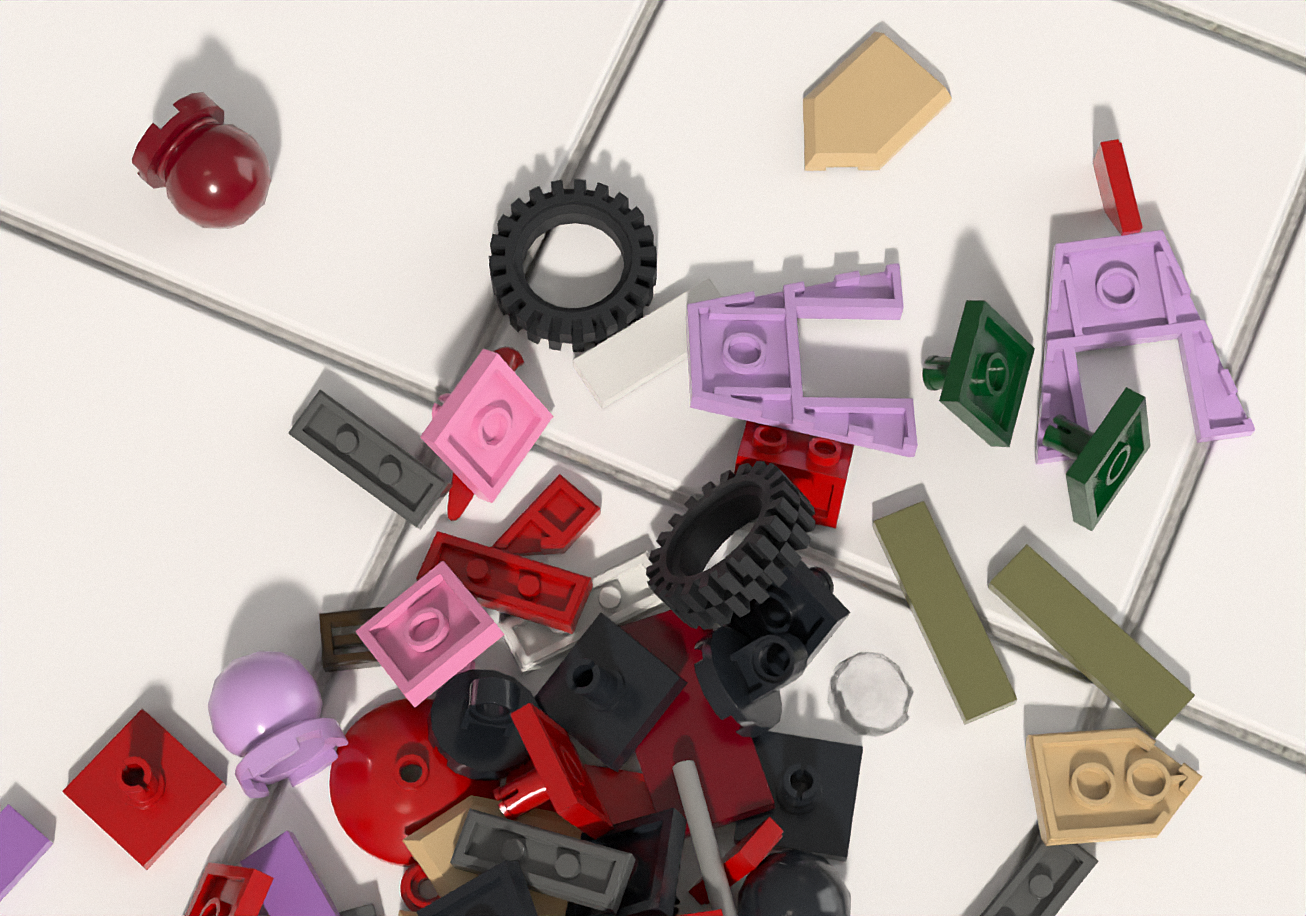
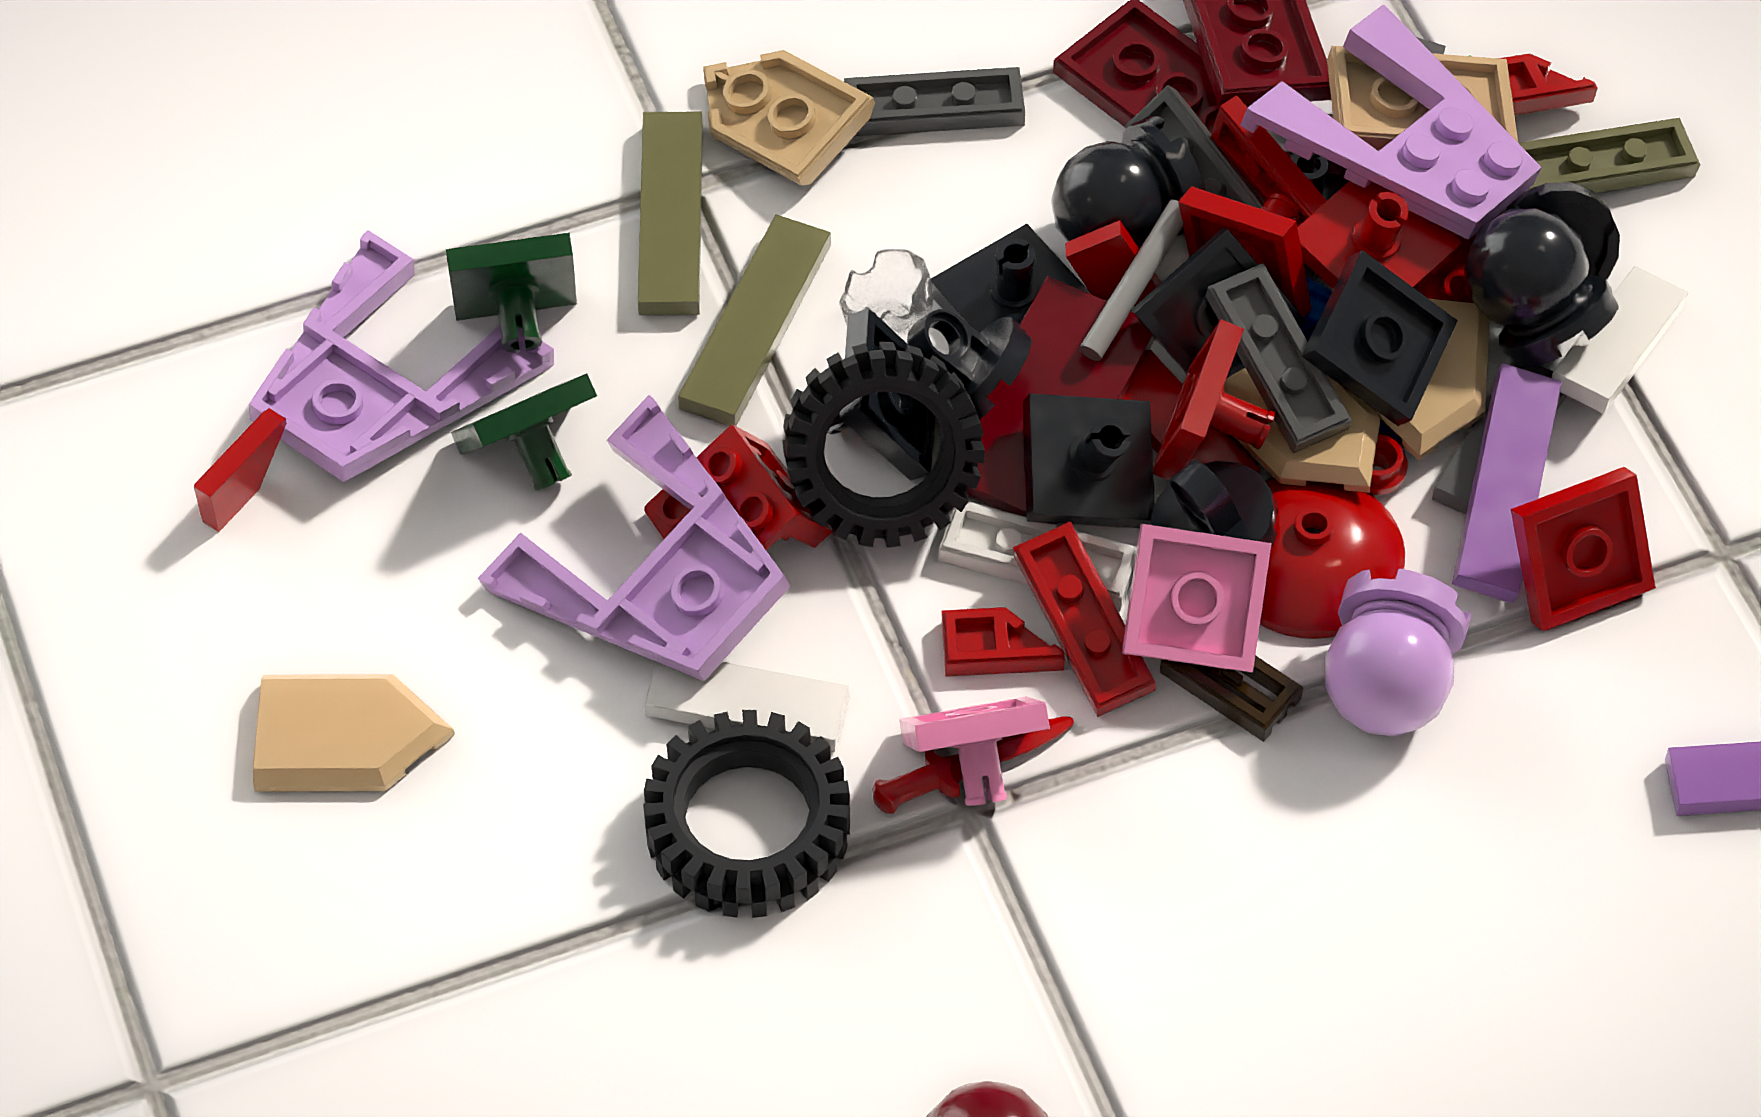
camera: 135 degrees left, 15 degrees down
red tile [62,708,226,870] -> none
dark grey tile [288,389,453,530] -> none

